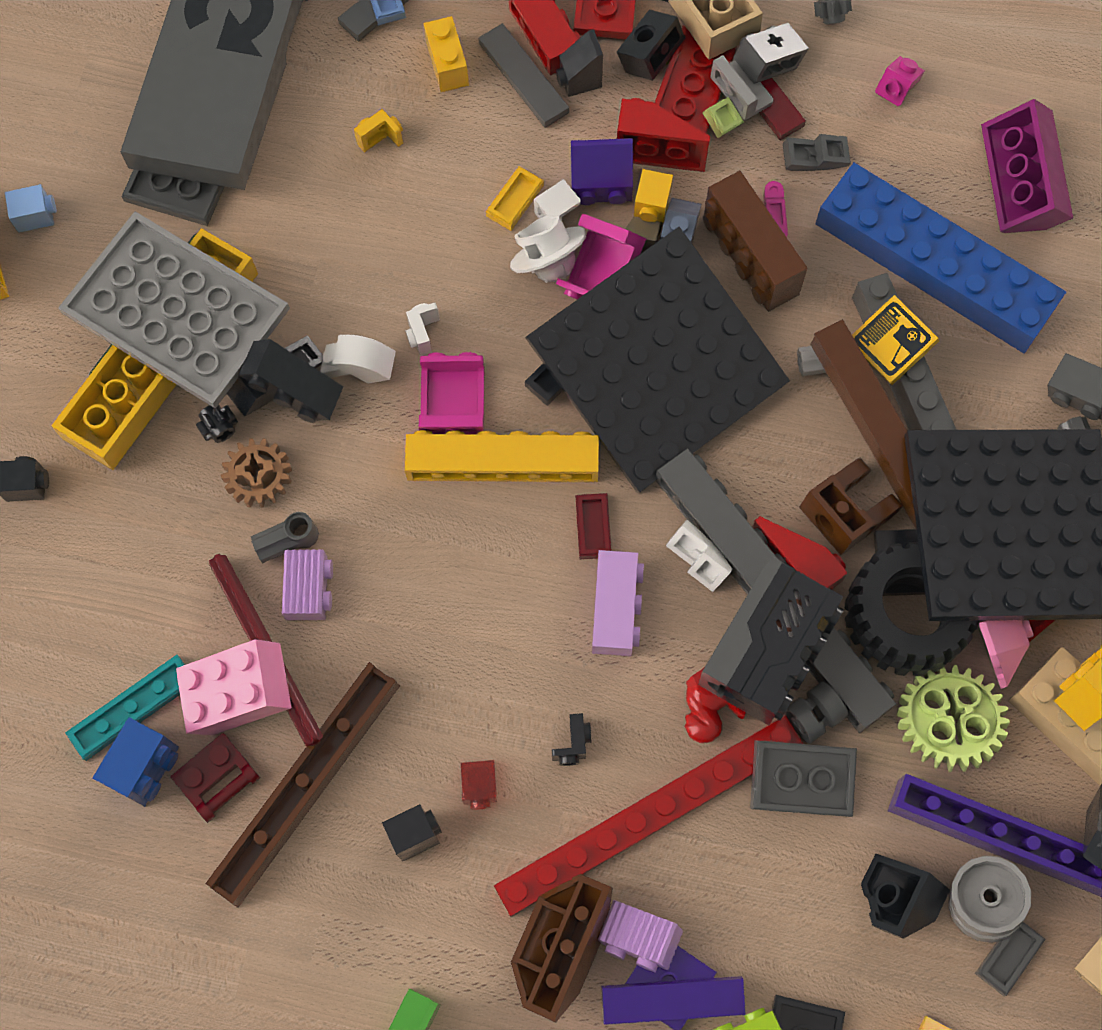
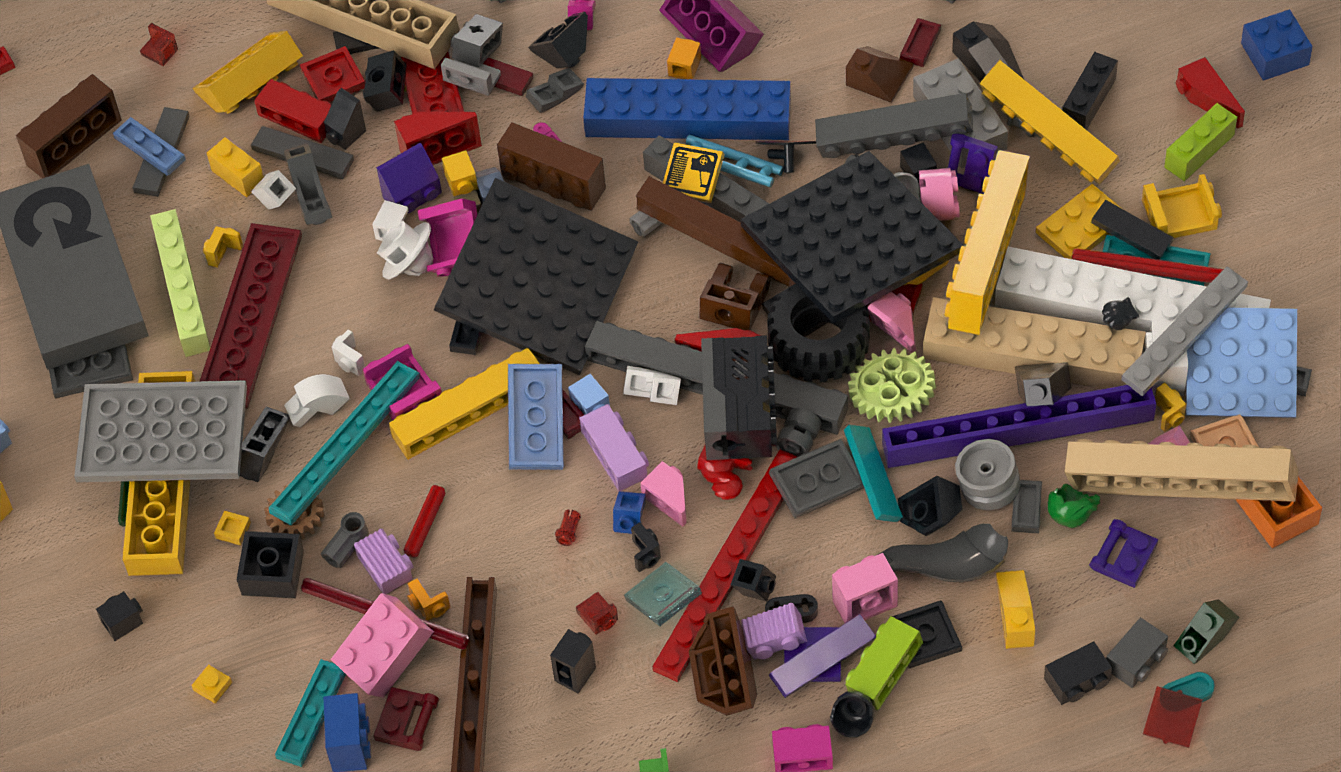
camera: 30 degrees left, 15 degrees down
black gear [196,404,238,443] -> none
black brick [239,339,344,423] -> none
yellow tile [486,166,544,231] -> none
yellowish green tile [703,97,744,138] -> none
none -> yellowish green brick [150,209,210,357]
none -> yellow plate [191,664,232,704]
none -> dark red plate [199,223,302,409]
none -> yellow plate [214,511,251,546]
none -> black brick [236,531,304,599]
none -> white brick [251,170,296,210]
none -> teal tile [269,361,420,526]
none -> dark grey arch [283,143,333,225]
none -> red axle [404,485,446,558]
none -> light orange bracket [407,579,450,621]
none -> medium blue tile [508,364,564,470]
none -> black slope [528,12,588,69]
none -> clear red pin [555,509,581,546]
none -> light blue brick [568,374,610,415]
none -> blue bracket [613,491,646,534]
none -> clear light blue tile [624,562,702,626]
none -> bright pink slope [641,461,686,527]
none -> light orange brick [667,37,701,79]
none -> medium azure bar [686,134,784,188]
none -> black brick [730,559,776,602]
none -> black shield [755,141,816,173]
none -> black beam [765,594,818,623]
none -> bright pink brick [832,553,898,623]
none -> teal tile [844,425,902,522]
none -> dark grey animal [878,524,1008,583]
none -> green hair [1047,484,1101,528]

